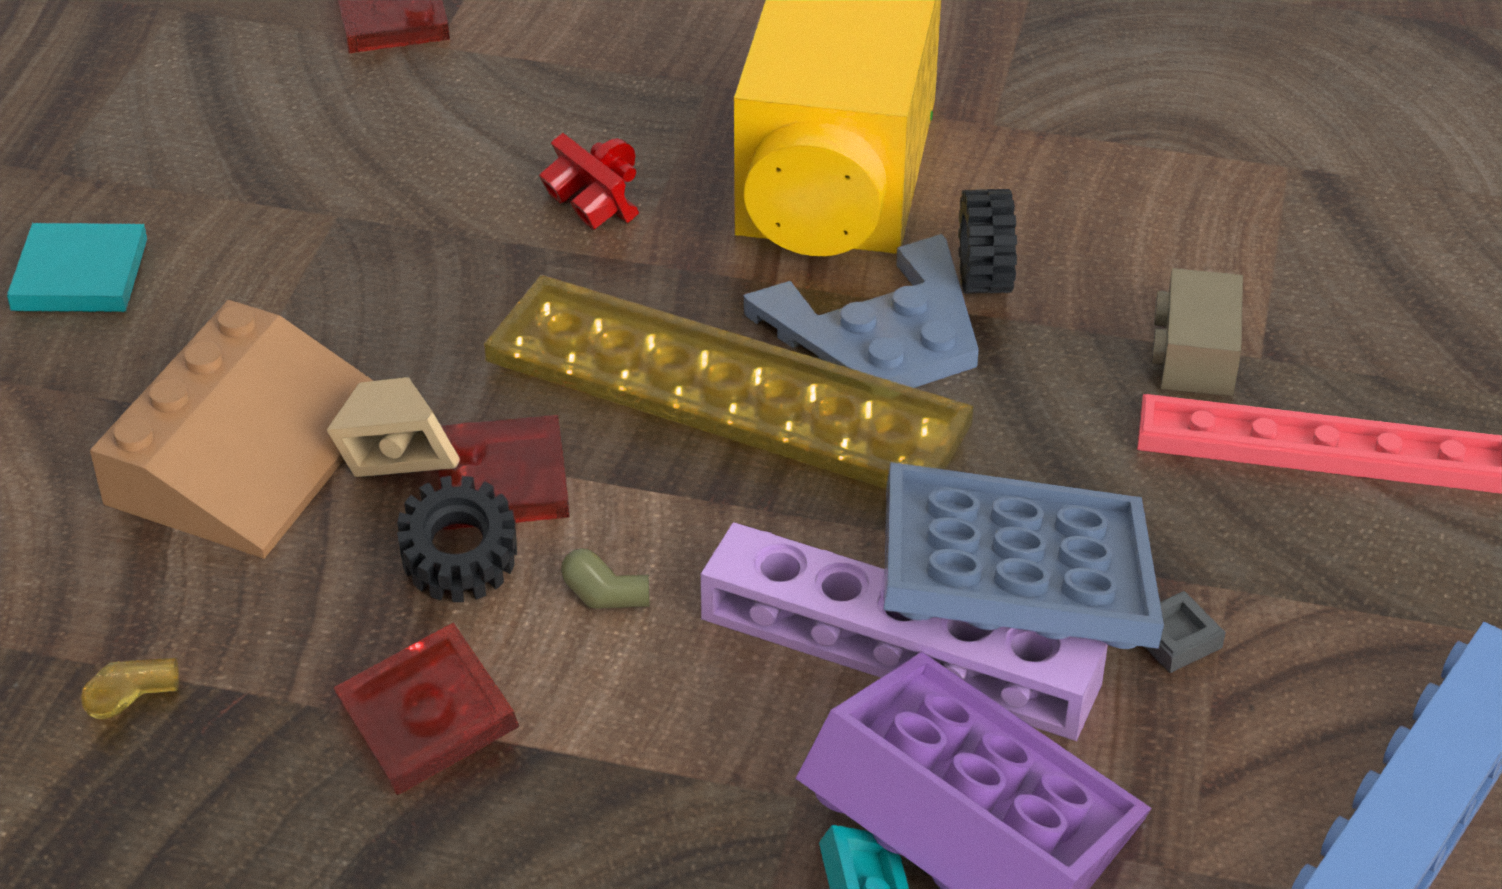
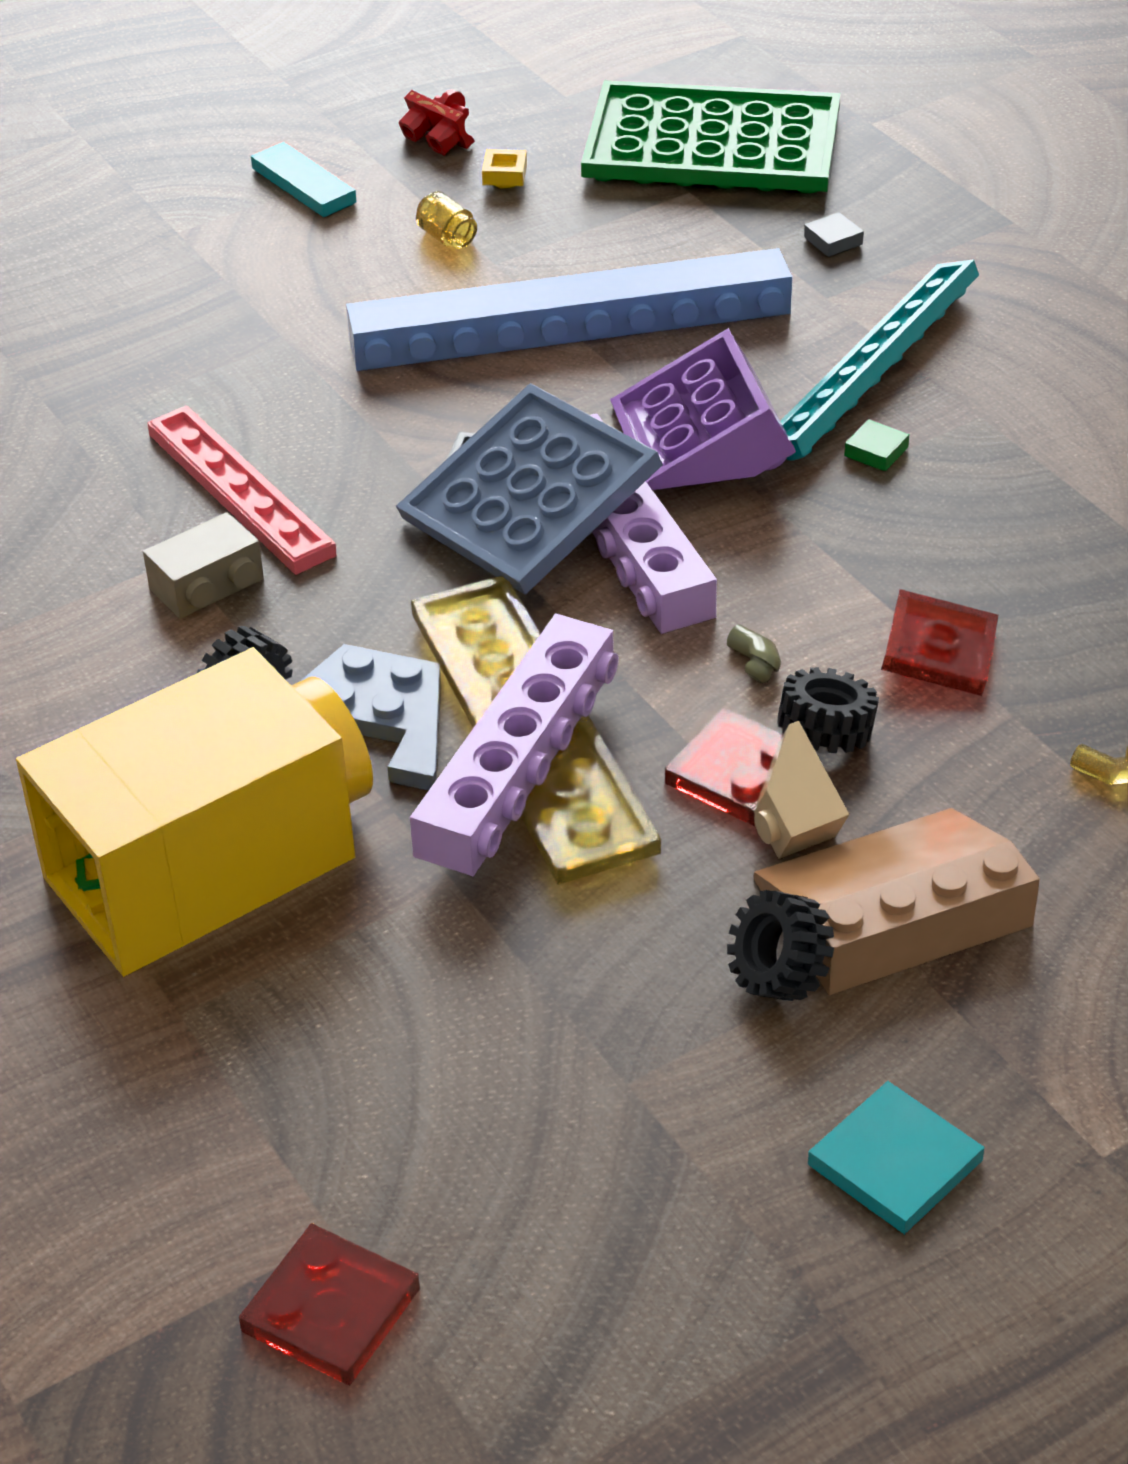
camera: 135 degrees left, 0 degrees up
red hips [539,133,639,230] -> none
none -> lavender brick [410,614,618,876]
none -> black tyre [727,890,834,1001]

